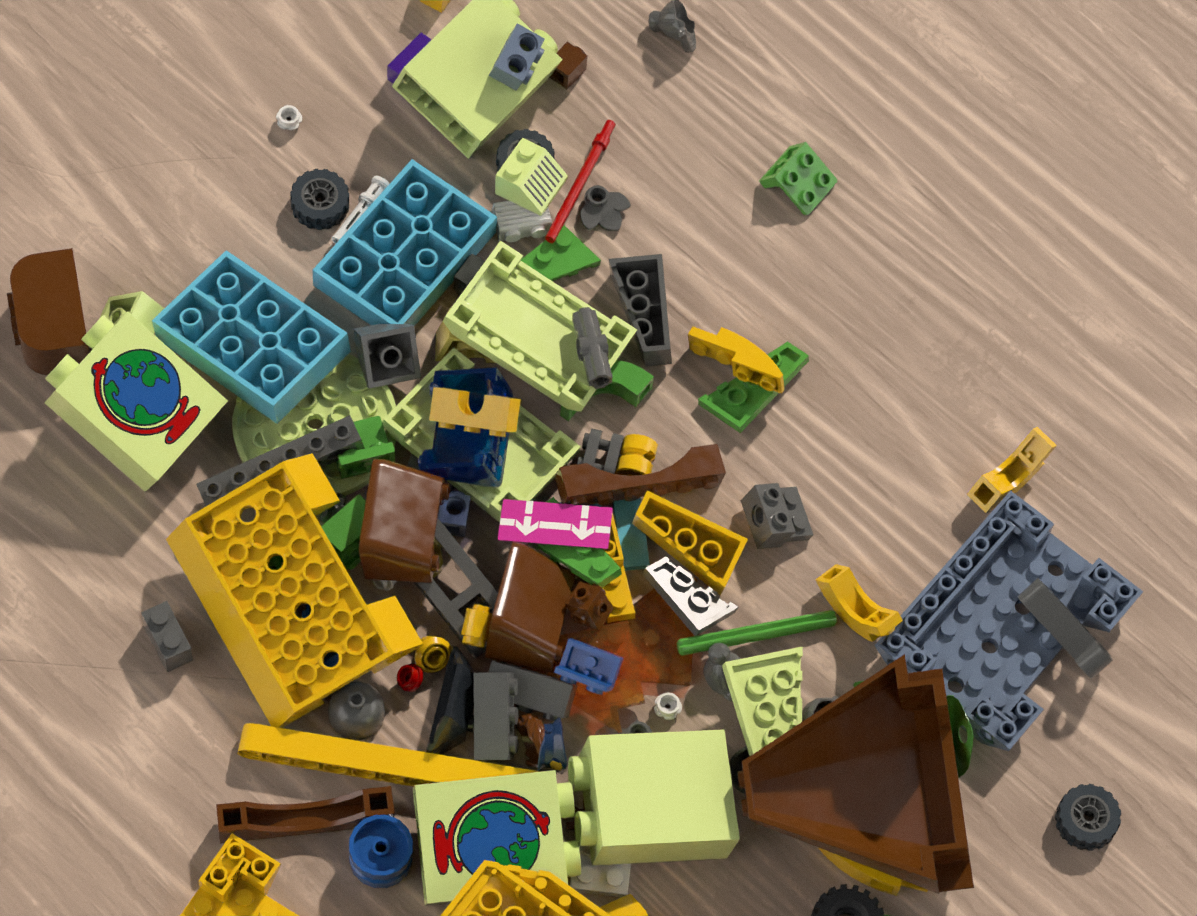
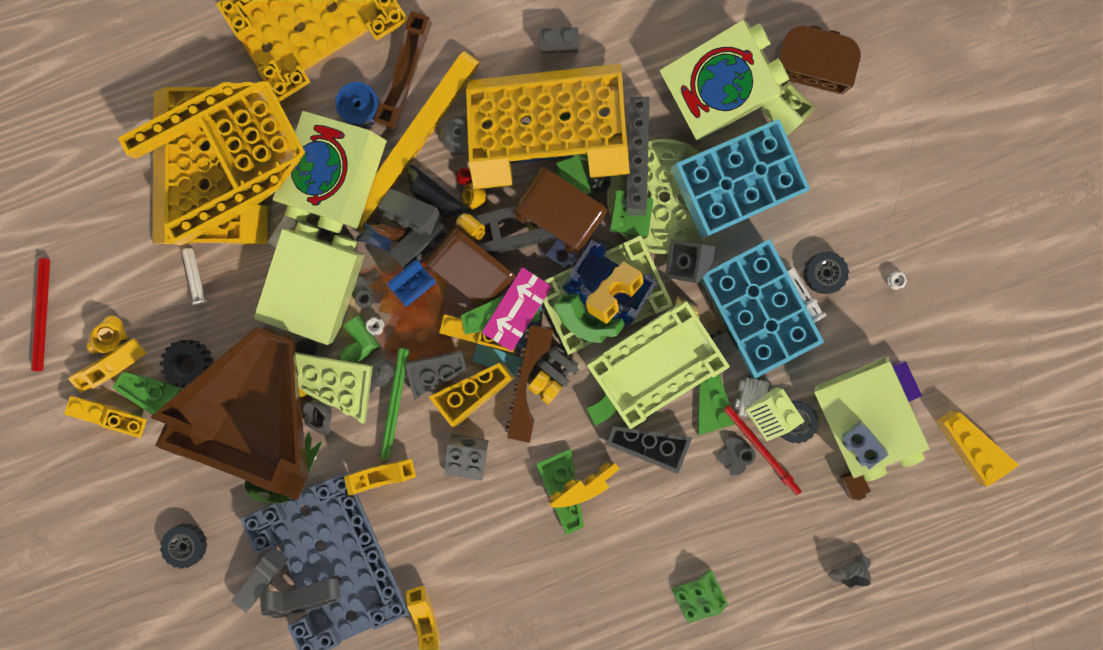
camera: 125 degrees right, 25 degrees up
reddish brown brick [565,582,614,630] -> none
dark grey piece [572,307,613,389] -> none
none -> dark grey beam [231,547,289,613]
none -> bright green brick [338,315,381,363]
none -> bright green arch [554,294,624,343]

